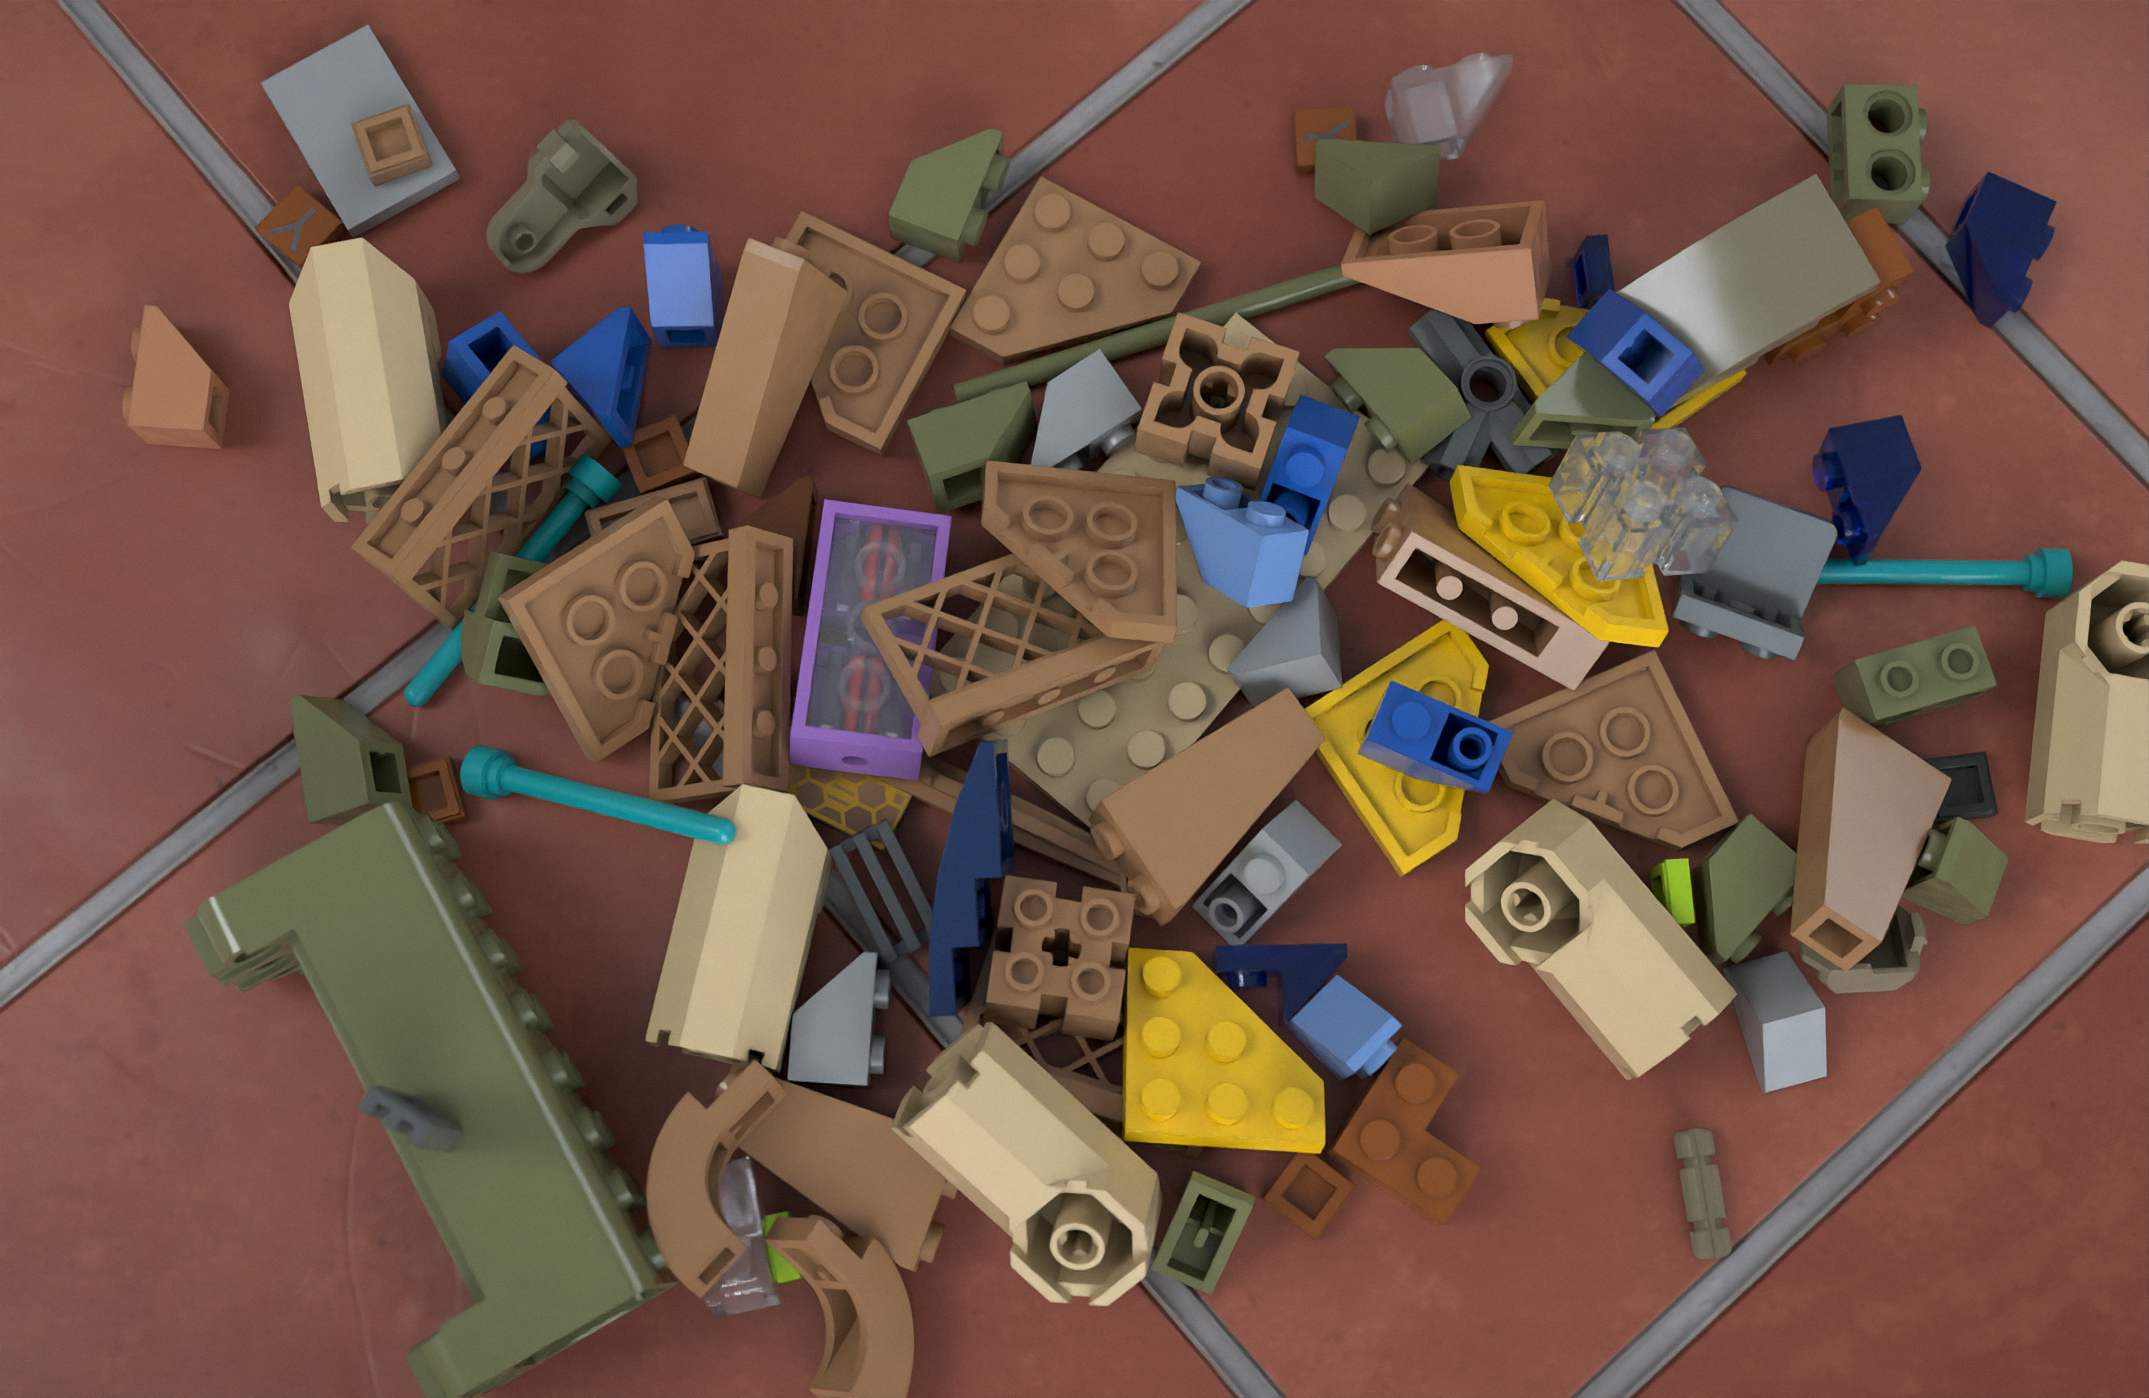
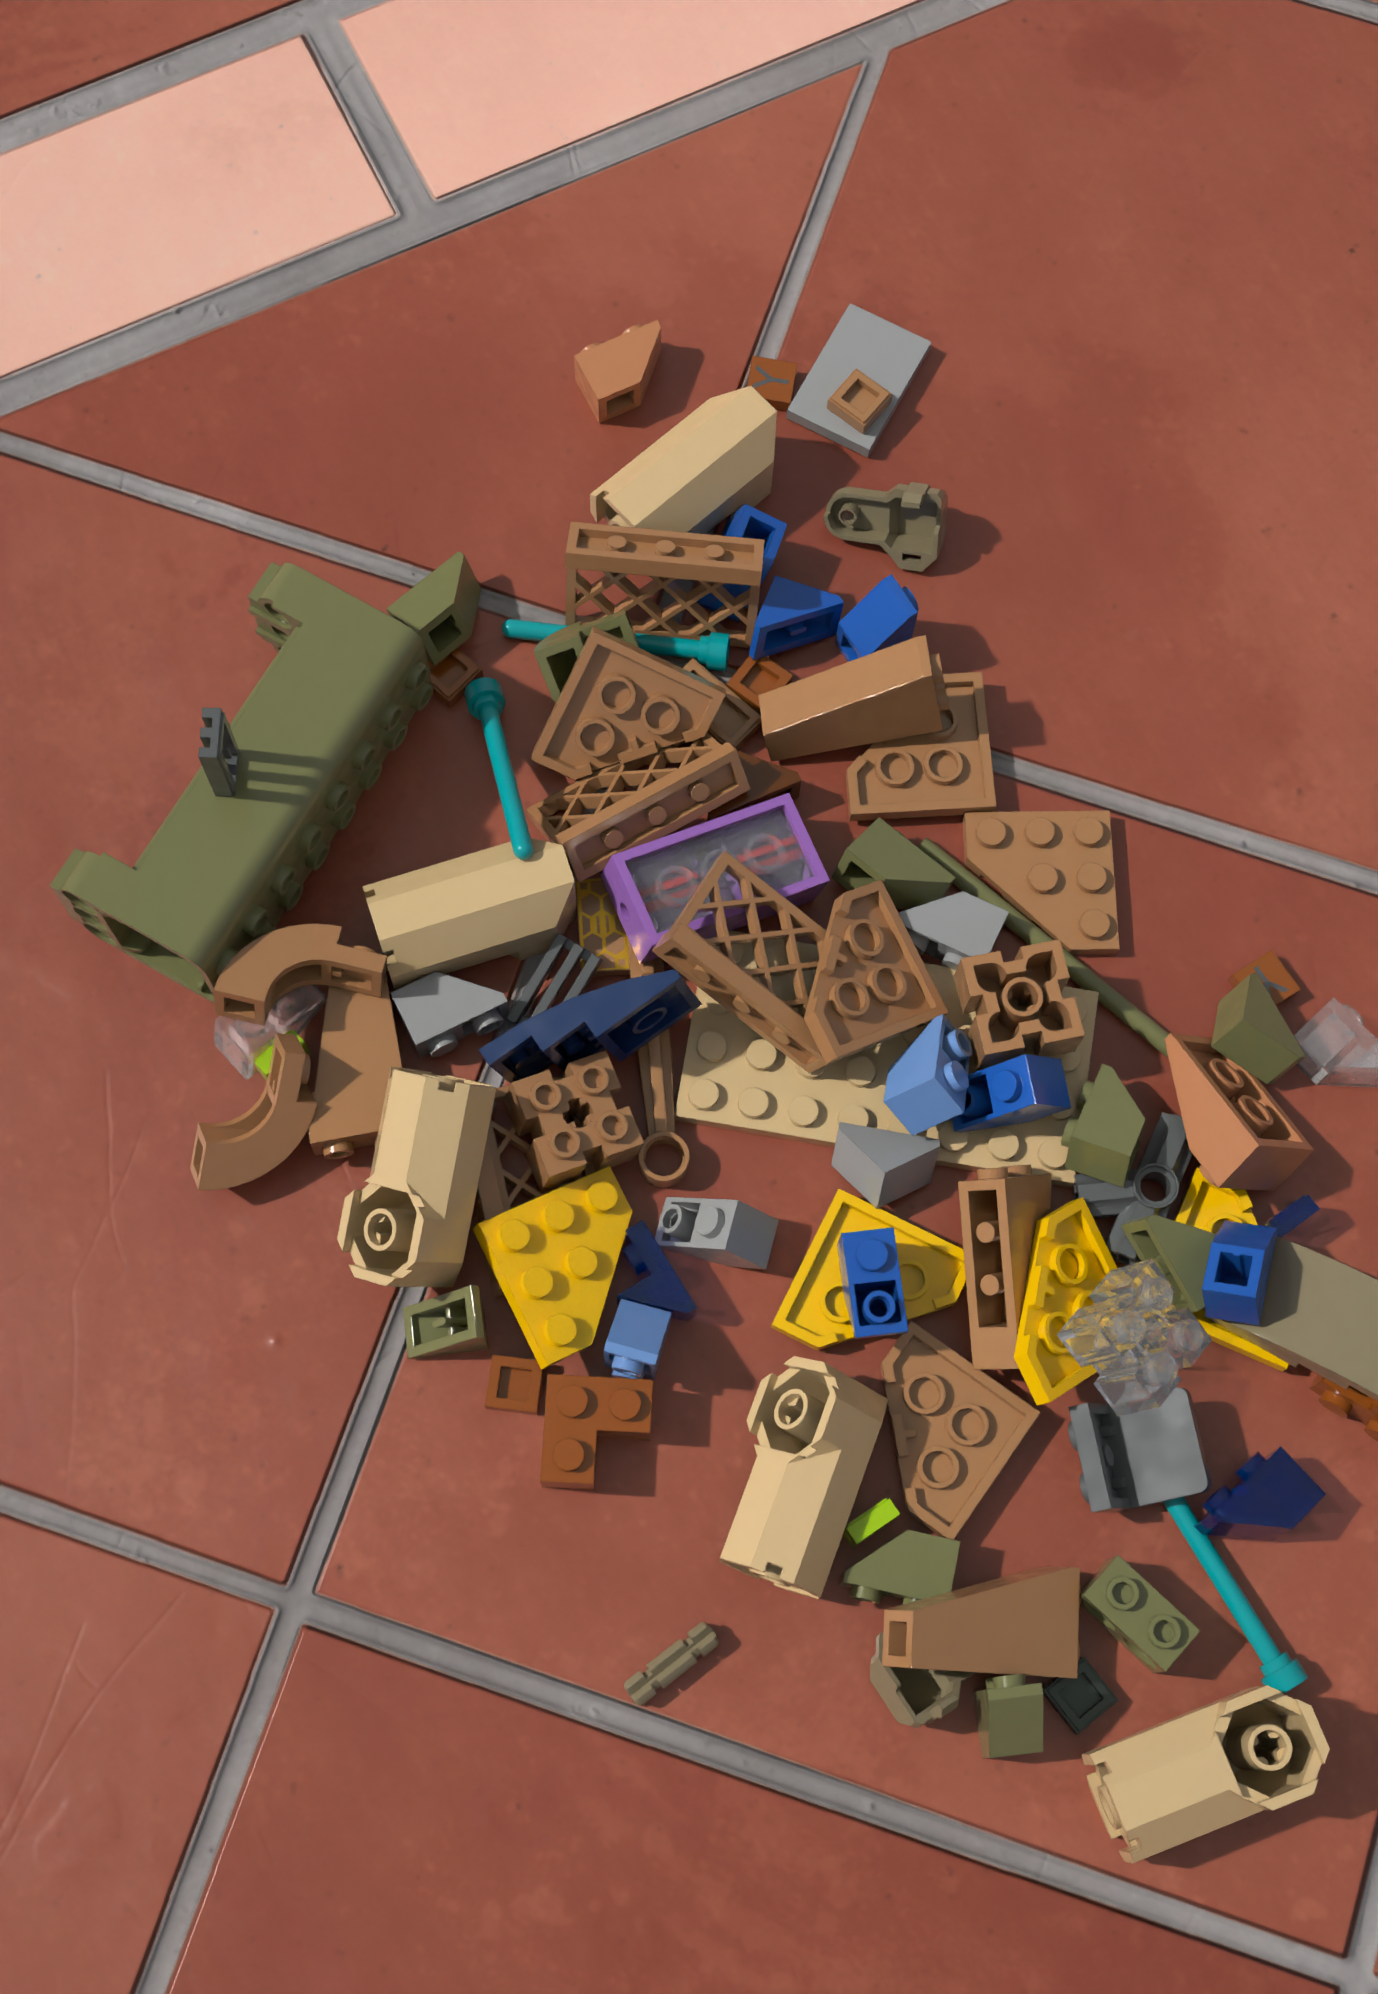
camera: 60 degrees right, 5 degrees down
olive slope [888,128,1010,263] -> none
medium nougat slope [1089,687,1325,927] -> none
light grey slope [1723,951,1827,1093] -> none

